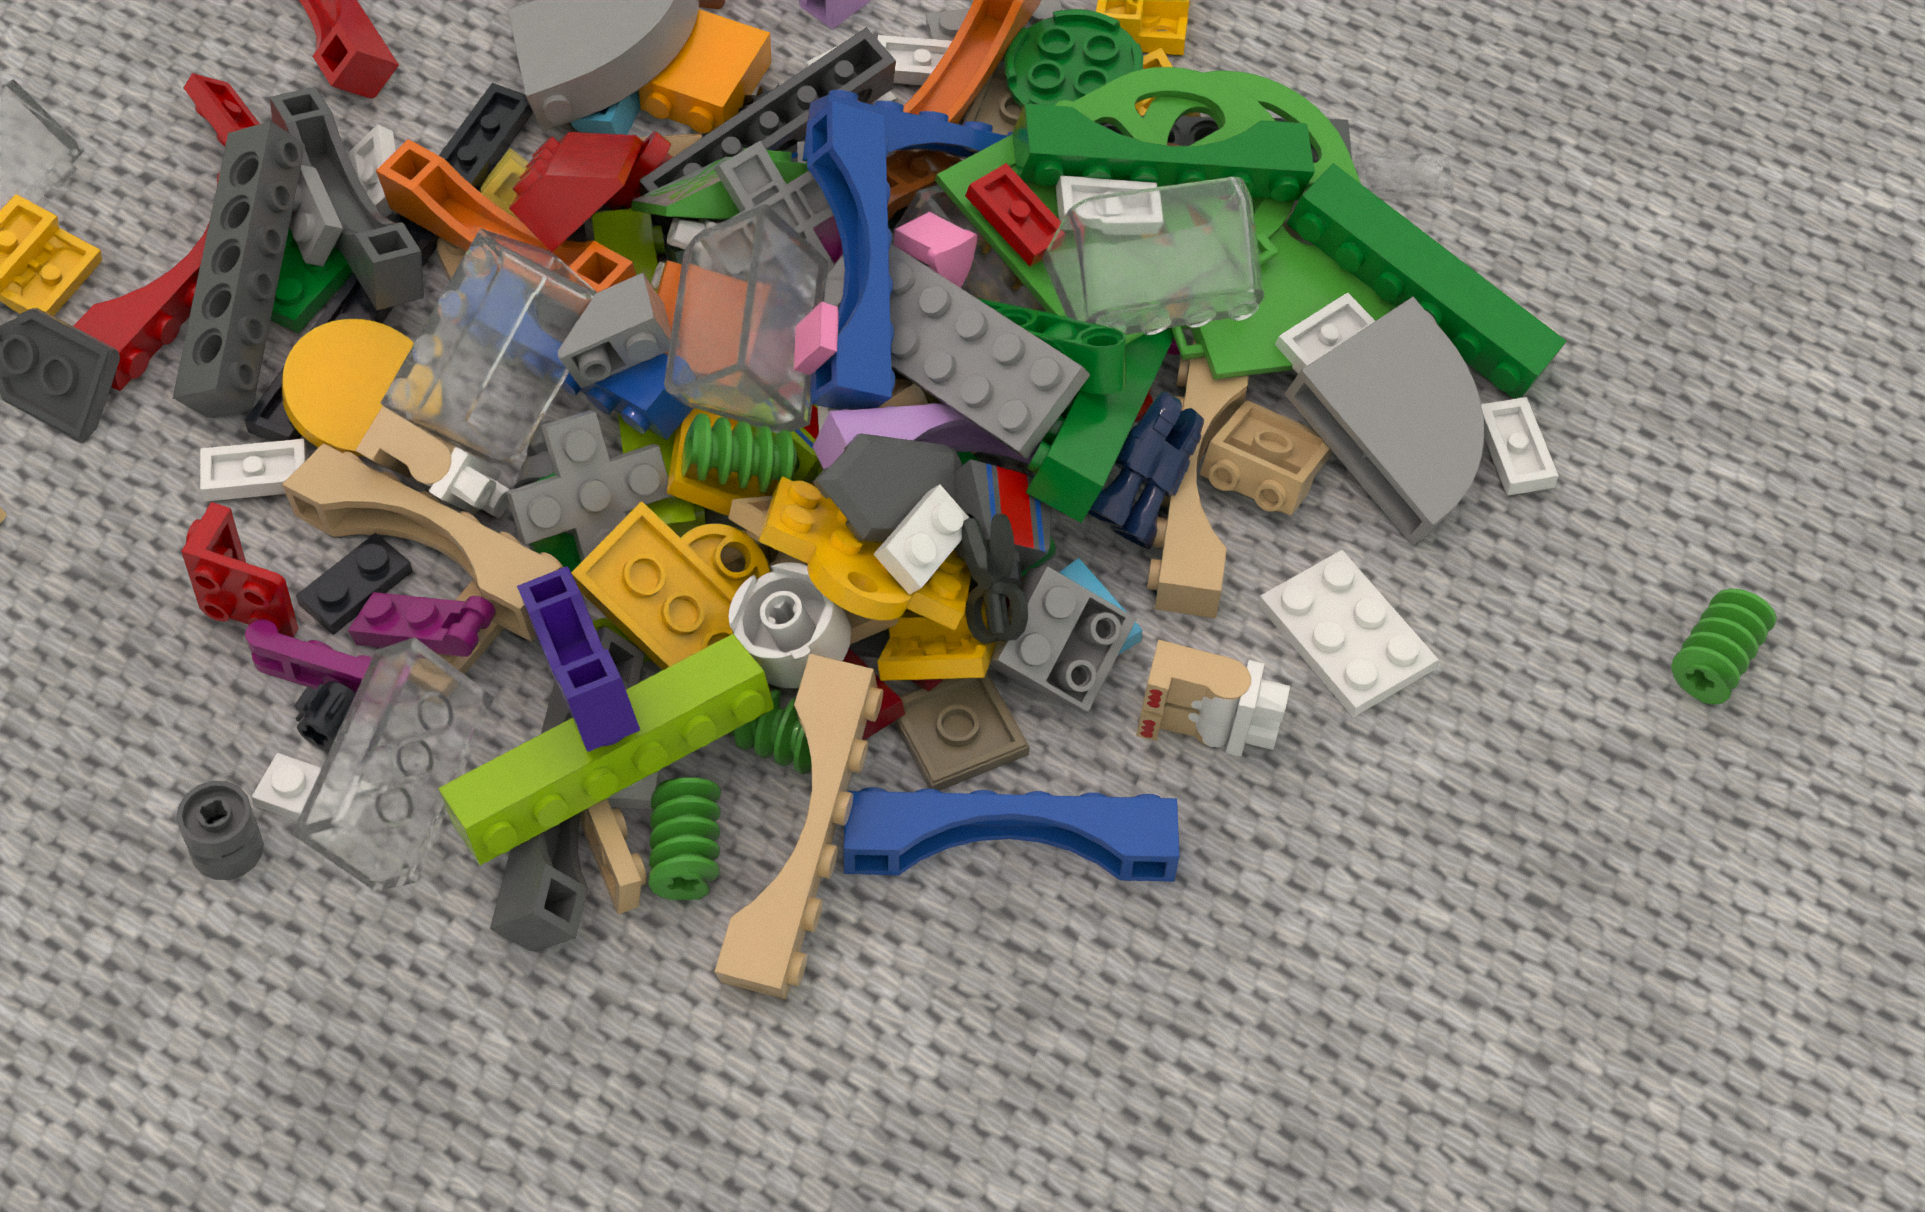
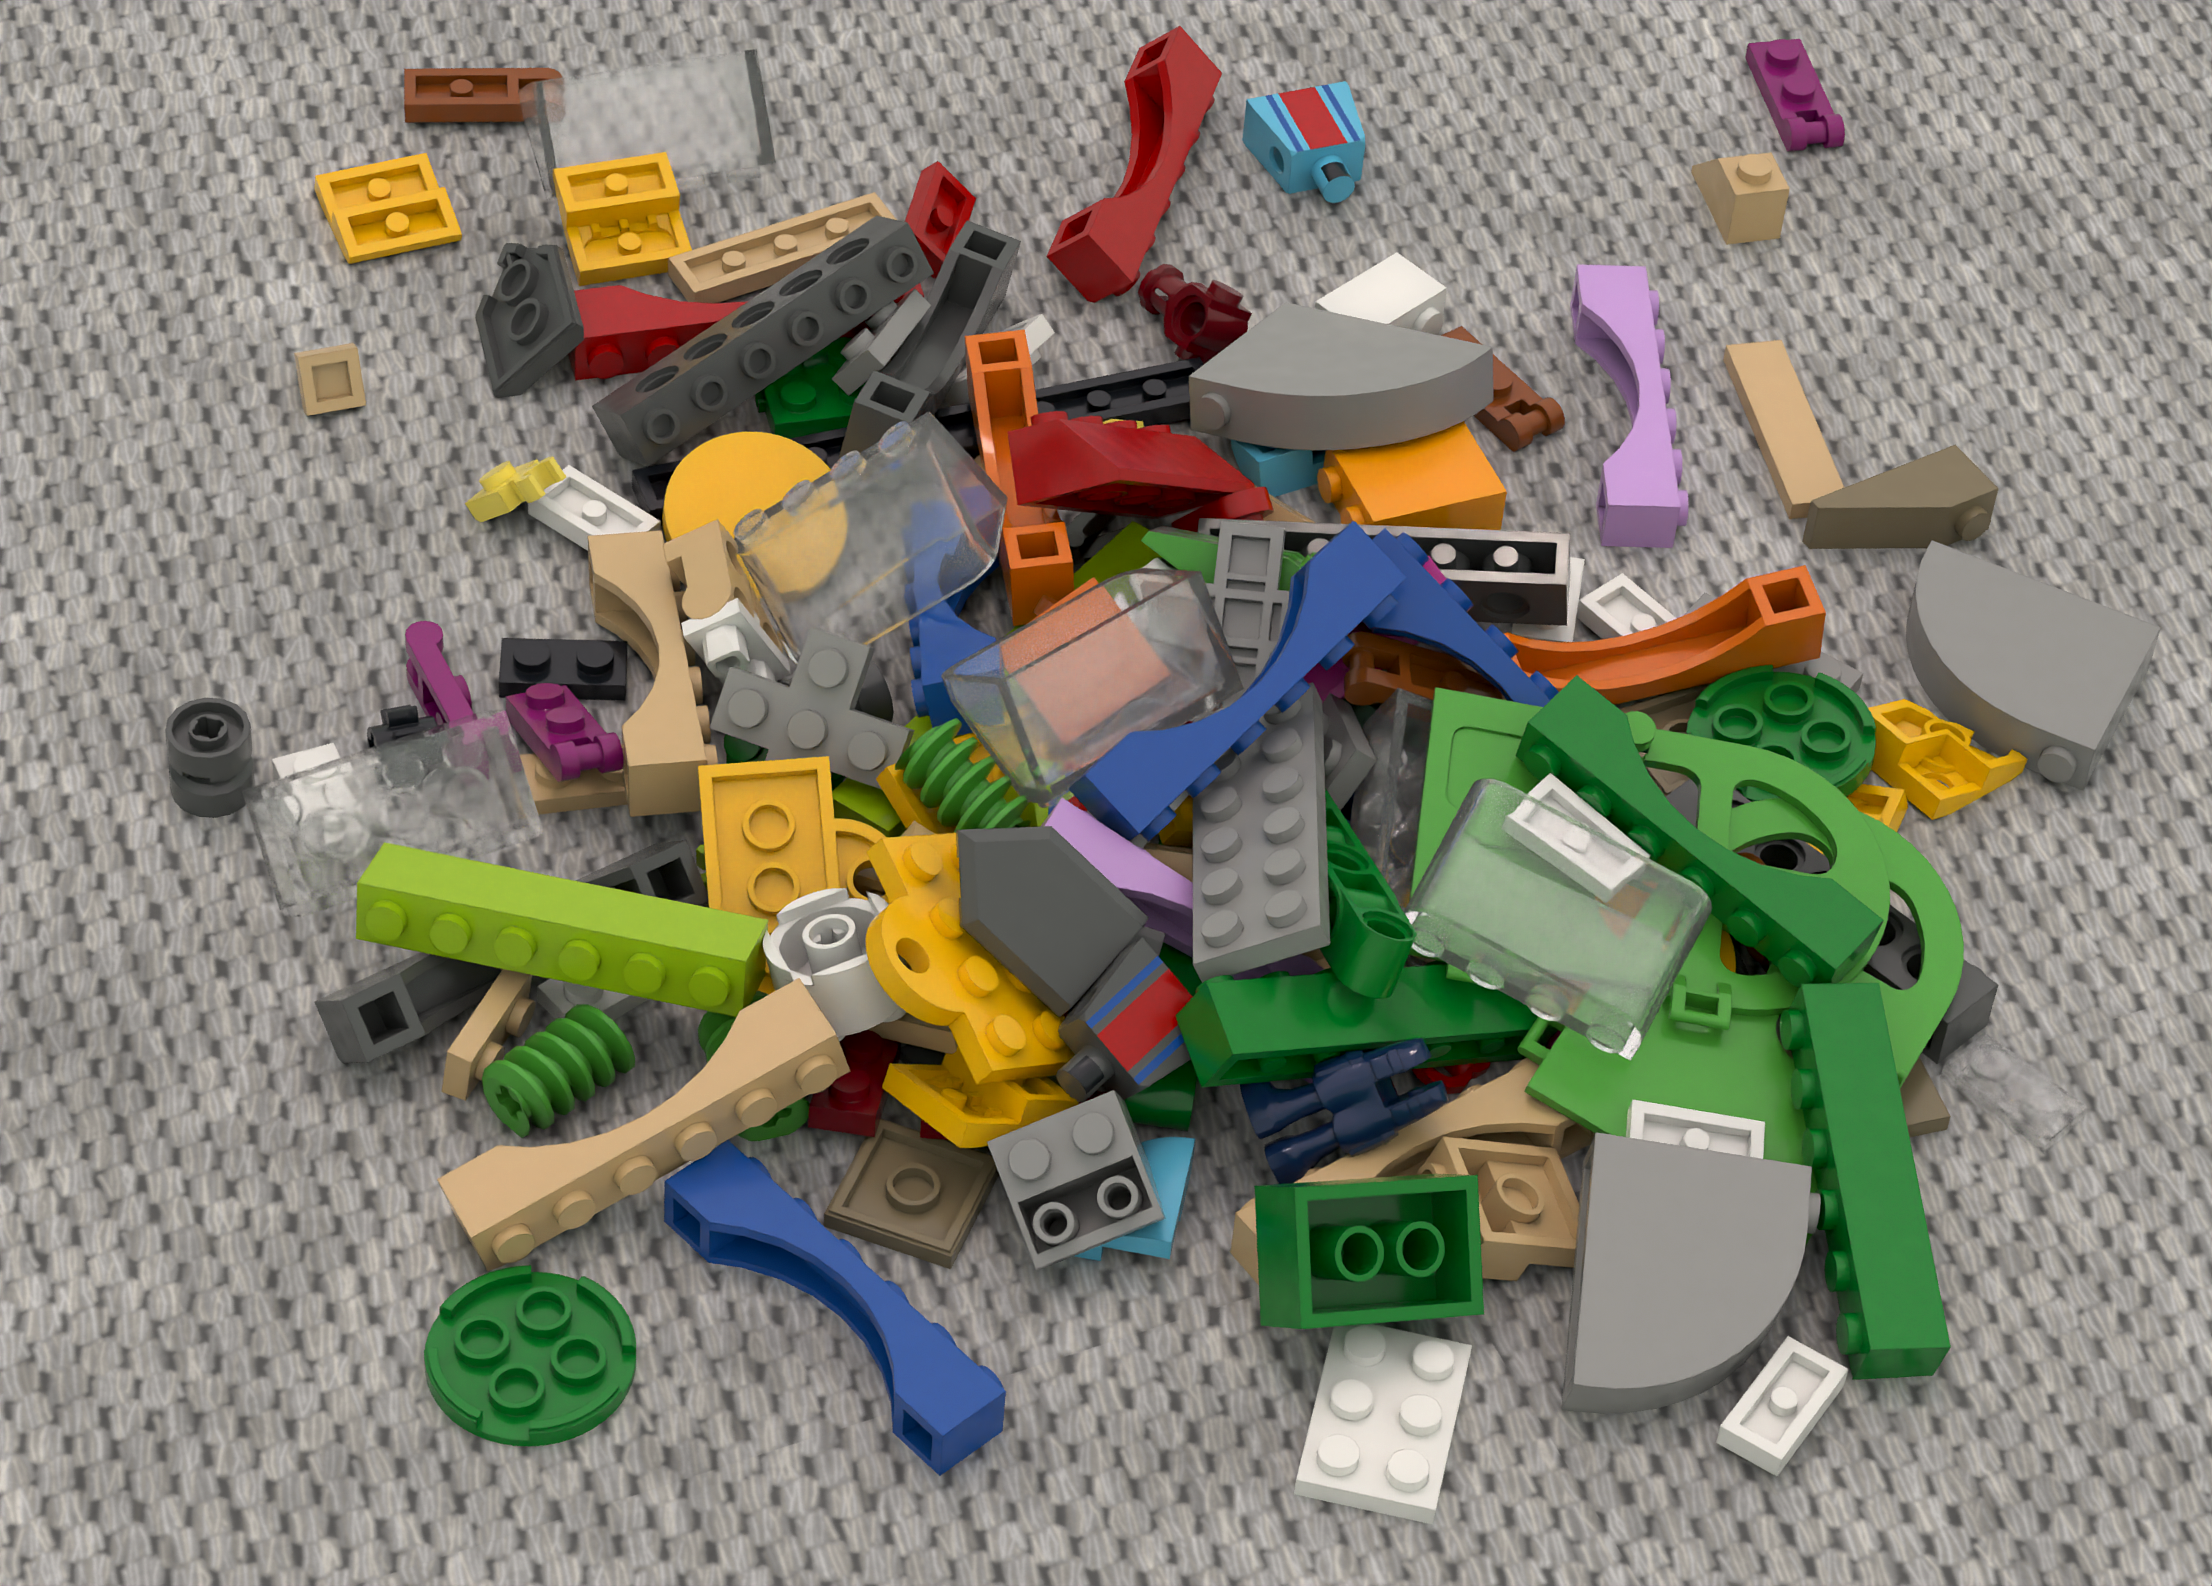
camera: 45 degrees right, 10 degrees down
red bracket [181,502,299,638] -> none
dark purple arch [517,566,641,752] -> none
light grey slope [557,273,675,389] -> none
bright pink tile [794,301,839,376] -> none
white plate [873,484,969,595] -> none
bright pink tile [894,212,977,288] -> none
pearl dark grey piece [962,514,1028,644] -> none
red plate [965,163,1071,267] -> none
hips [1136,639,1290,756] -> none
none -> green tile [424,1265,636,1446]
none -> light yellow plate [465,456,566,522]
none -> tan plate [668,192,897,303]
none -> dark red connector [1138,264,1252,364]
none -> green brick [1254,1174,1484,1329]

